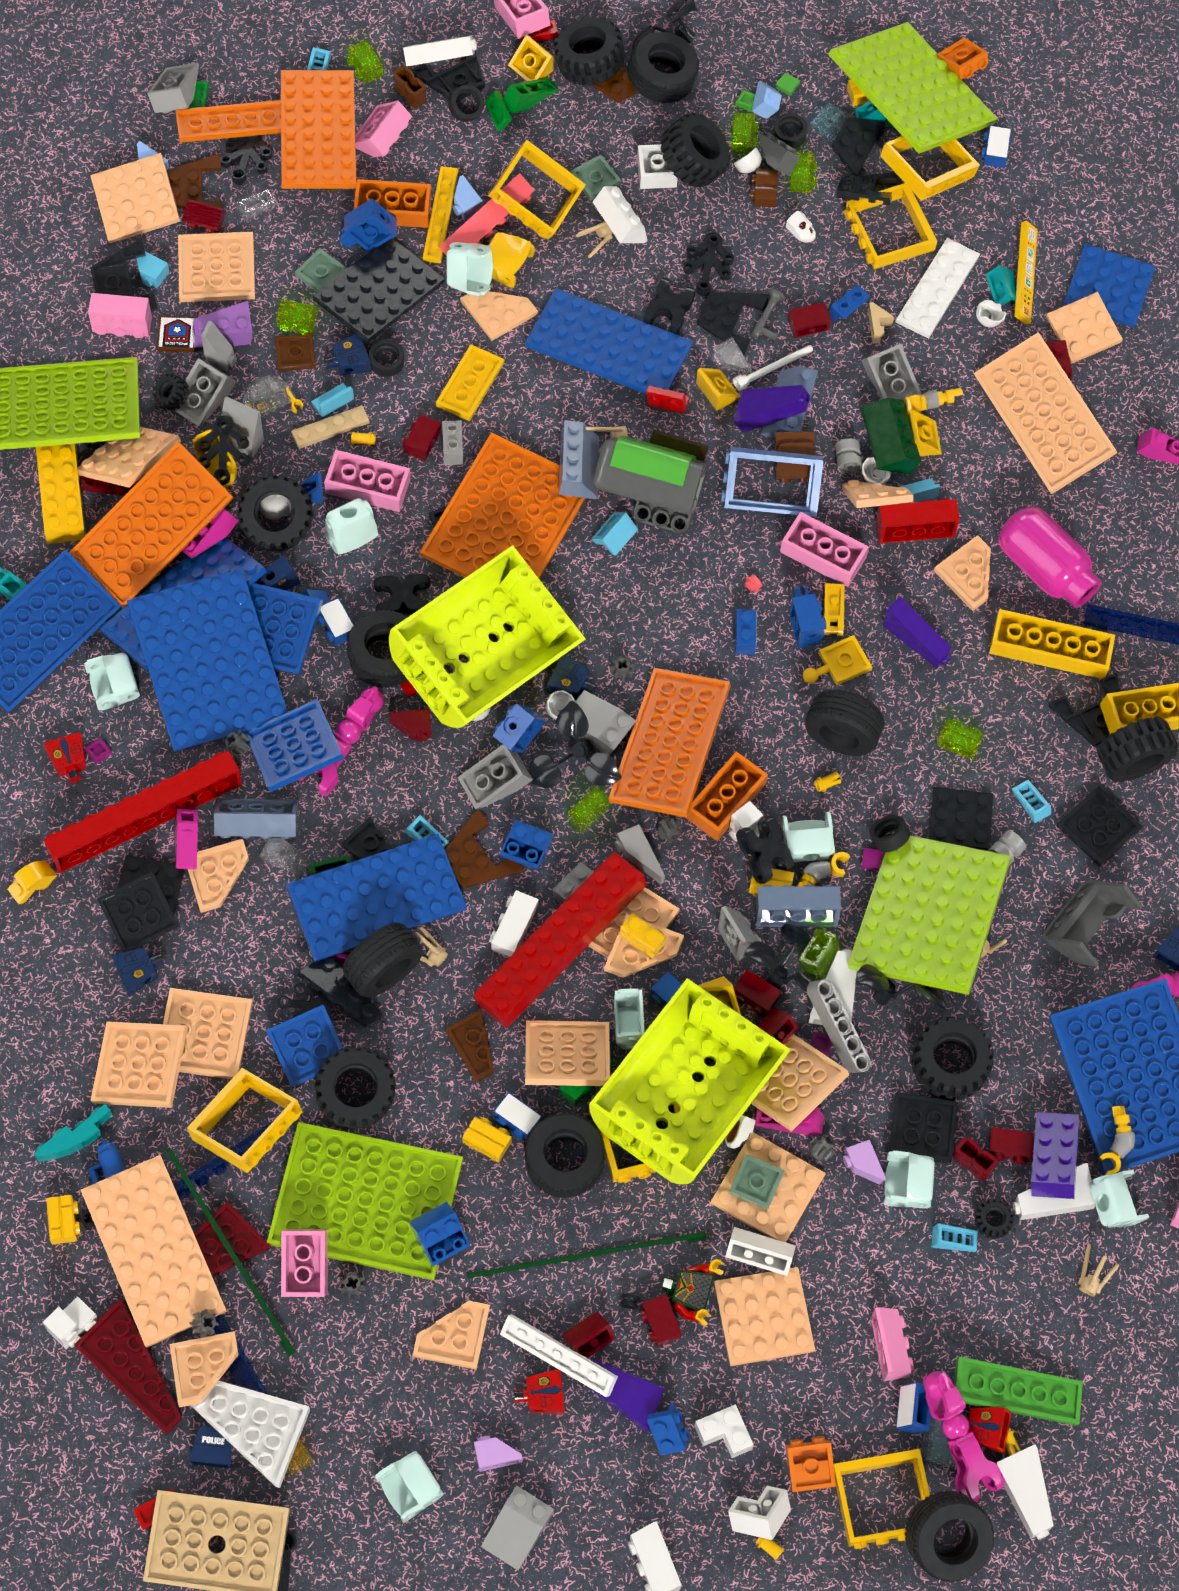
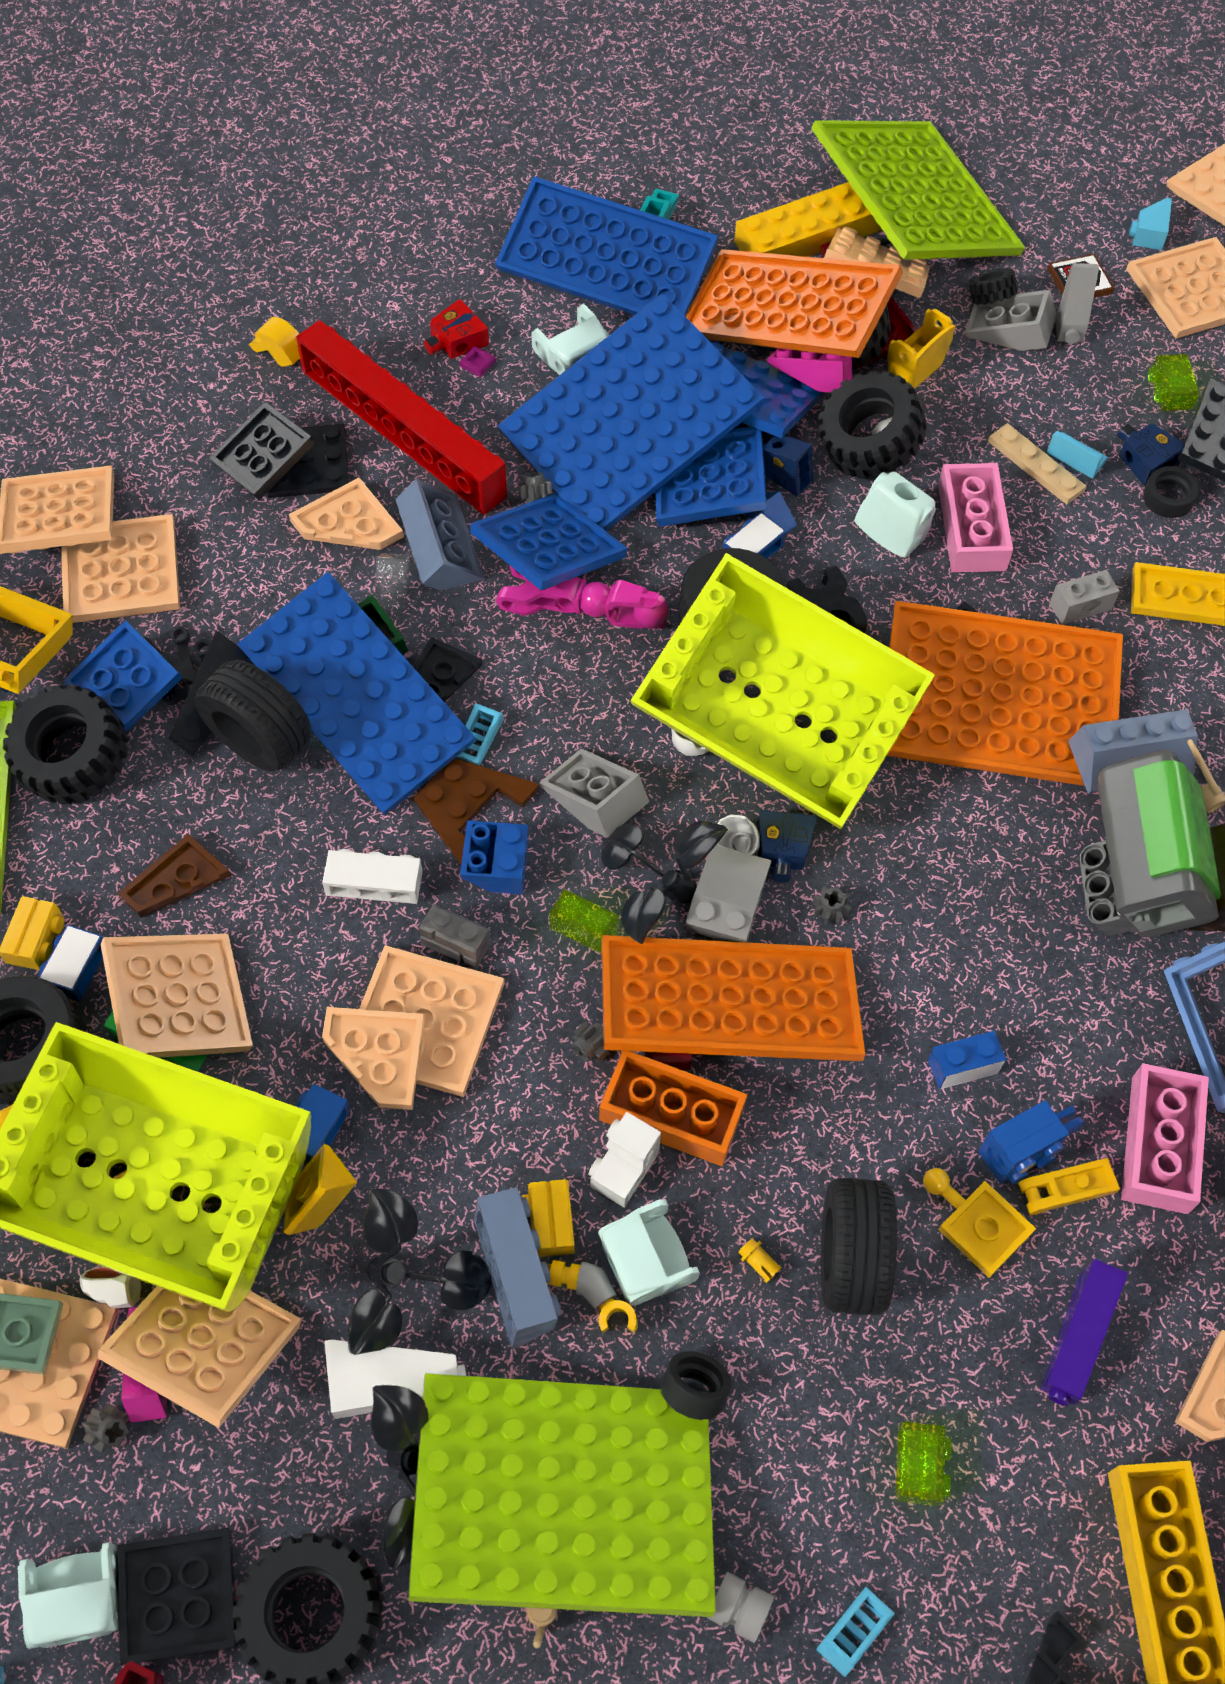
camera: 75 degrees right, 5 degrees down
bright pink brick [88,293,152,338] -> none
black wing [90,238,158,311] -> none
dark blue torso [112,948,165,996] -> none
dark pink slope [175,809,198,869] -> none
medium lavender wedge [192,301,252,348] -> none
black plant [198,416,249,485] -> none
light grey slope [221,396,264,458] -> none
clear torso [242,375,303,415] -> none
reddish brown tile [275,333,316,372] -> none
blue slope [299,472,323,503] -> none
yellow pin [351,431,376,447] -> none
dark red slope [389,709,432,742] -> none
dark red brick [402,414,441,461] -> none
tan plant [415,926,448,967] -> none
red brick [473,851,647,1029] -> none
brick [493,704,546,753] -> none
medium azure panel [591,512,638,555] -> none
light aqua piece [614,989,645,1049] -> none
light grey slope [615,824,665,884] -> none
yellow brick [620,913,666,959] -> none
light grey slope [718,906,761,963] -> none
dark red brick [734,969,781,1016] -> none
black piece [736,816,794,884] -> none
coral plate [745,574,762,592] -> none
dark red brick [757,1008,799,1045] -> none
clear neon green brick [798,929,841,980] -> none
light grey beam [807,979,871,1073] -> none
magenta tile [810,1032,832,1057] -> none
lavender slope [843,1140,886,1185] -> none
magenta tile [861,848,884,871] -> none
black plate [929,787,993,851] -> none

